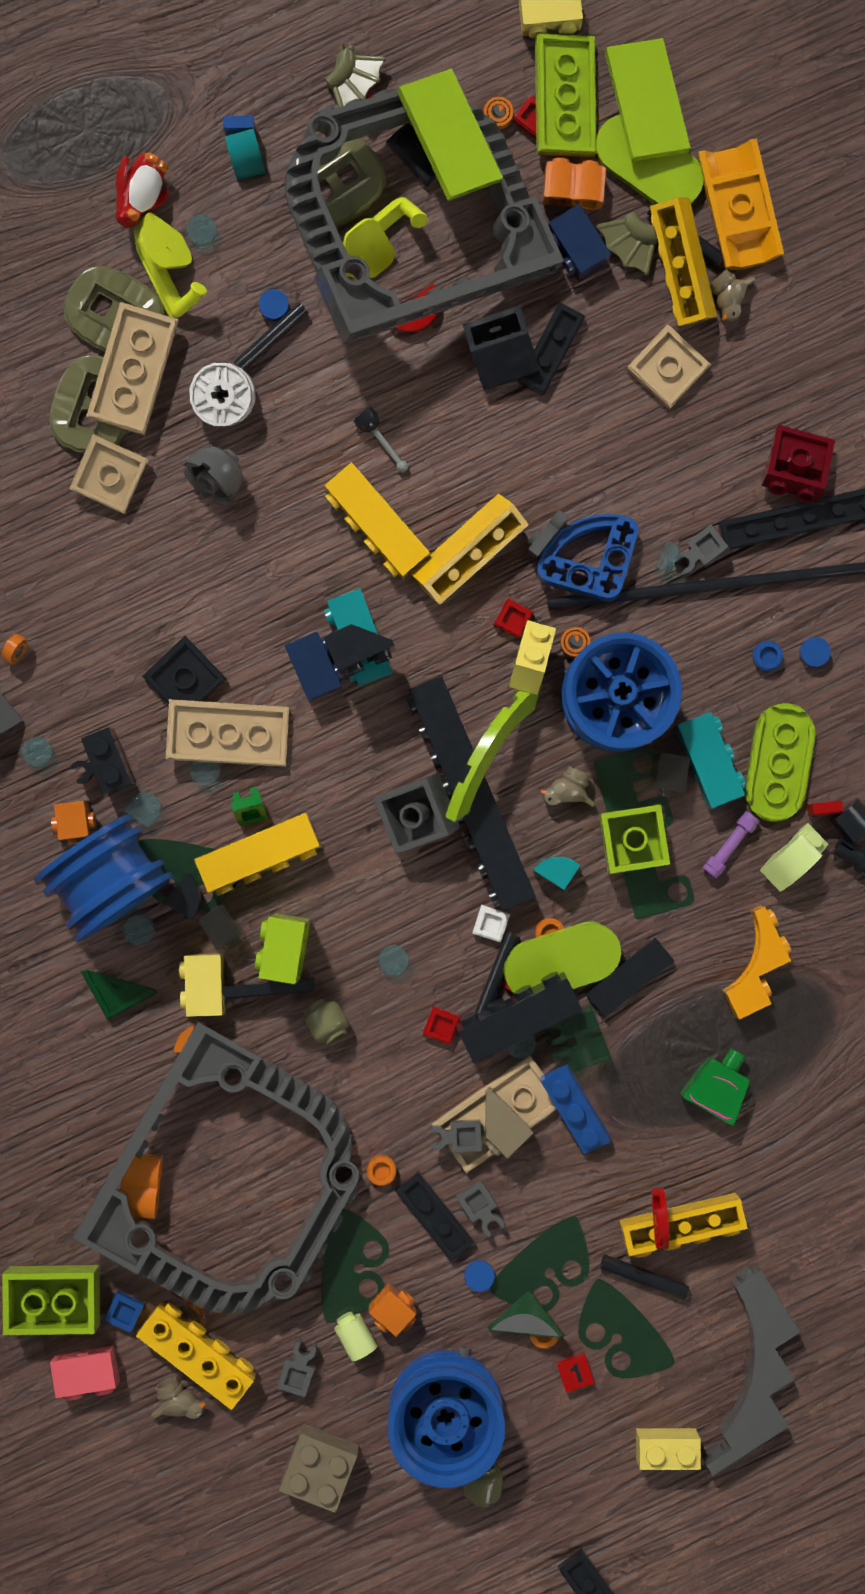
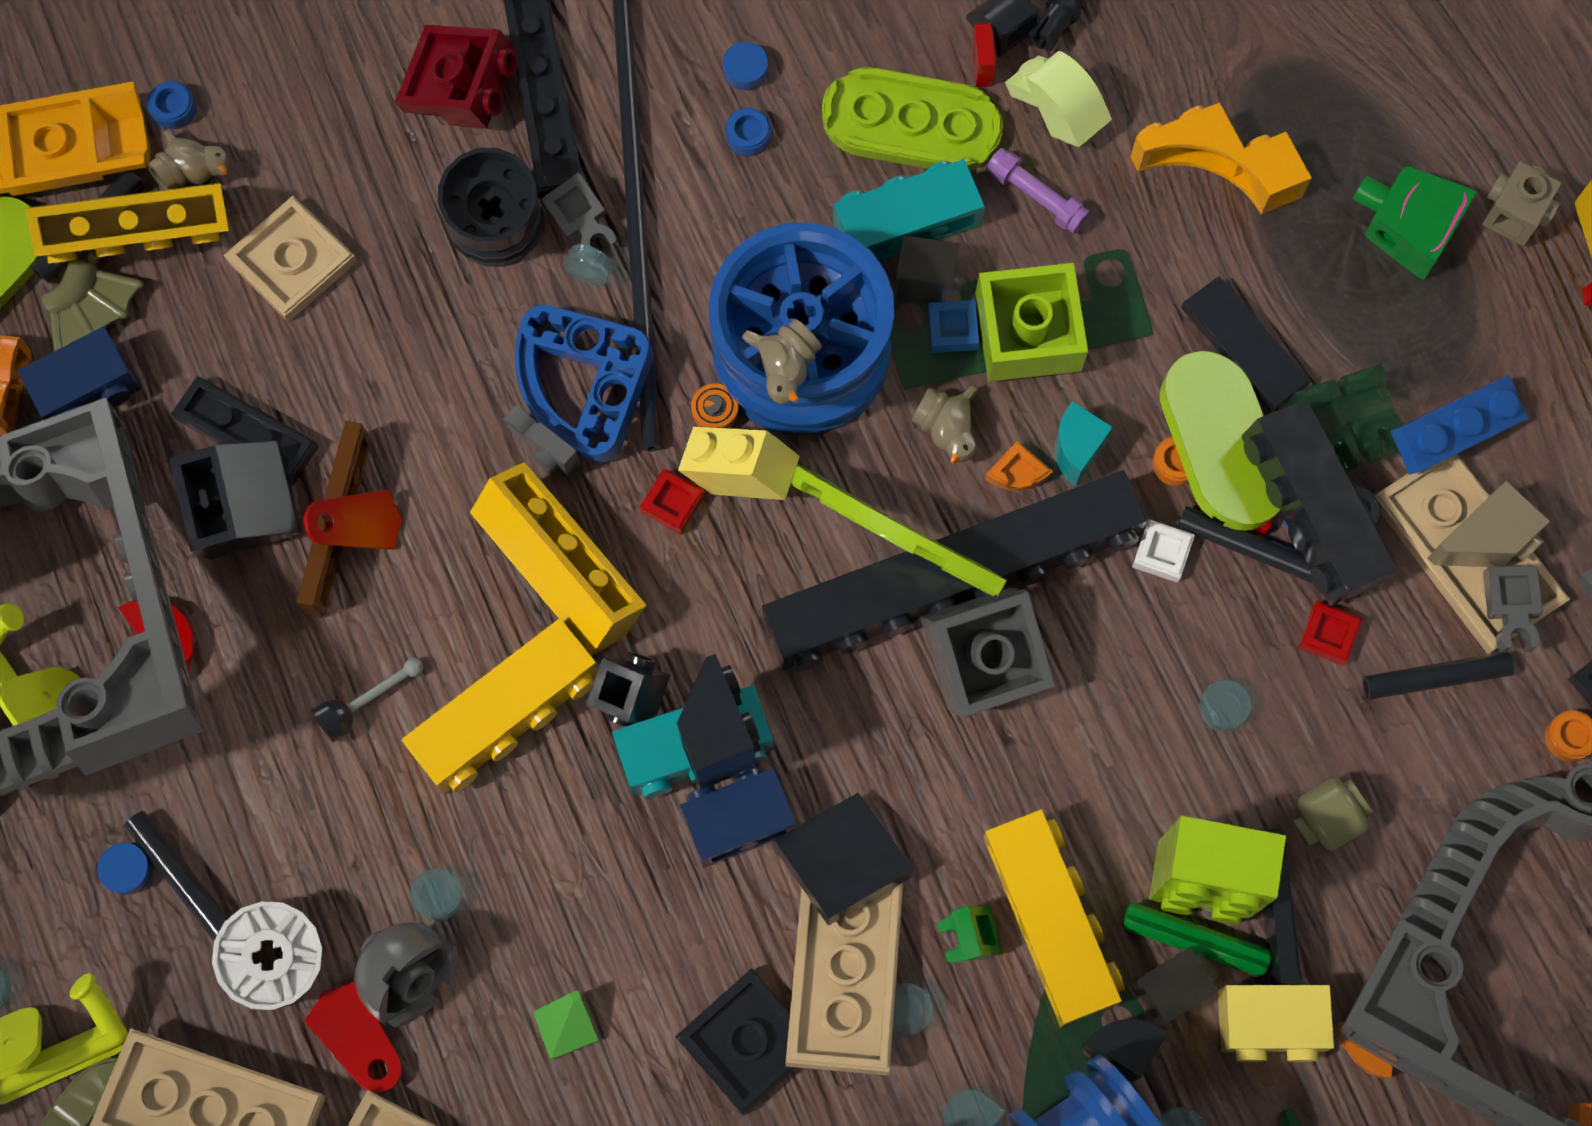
camera: 80 degrees left, 15 degrees down
none -> blue tile [147,81,196,130]
none -> reddish brown tile [296,420,372,618]
none -> red piece [304,490,402,550]
none -> red piece [304,982,402,1094]
none -> clear light blue tile [411,868,464,921]
none -> black wheel [438,148,543,267]
none -> bright green slope [533,990,599,1060]
none -> black brick [586,652,671,727]
none -> dark tan animal [742,319,822,404]
none -> black tile [774,793,914,926]
none -> blue tile [928,300,979,353]
none -> orange tile [985,441,1053,491]
none -> green axle [1123,903,1271,977]
none -> black piece [1362,652,1514,700]
none -> dark tan brick [1482,161,1562,246]

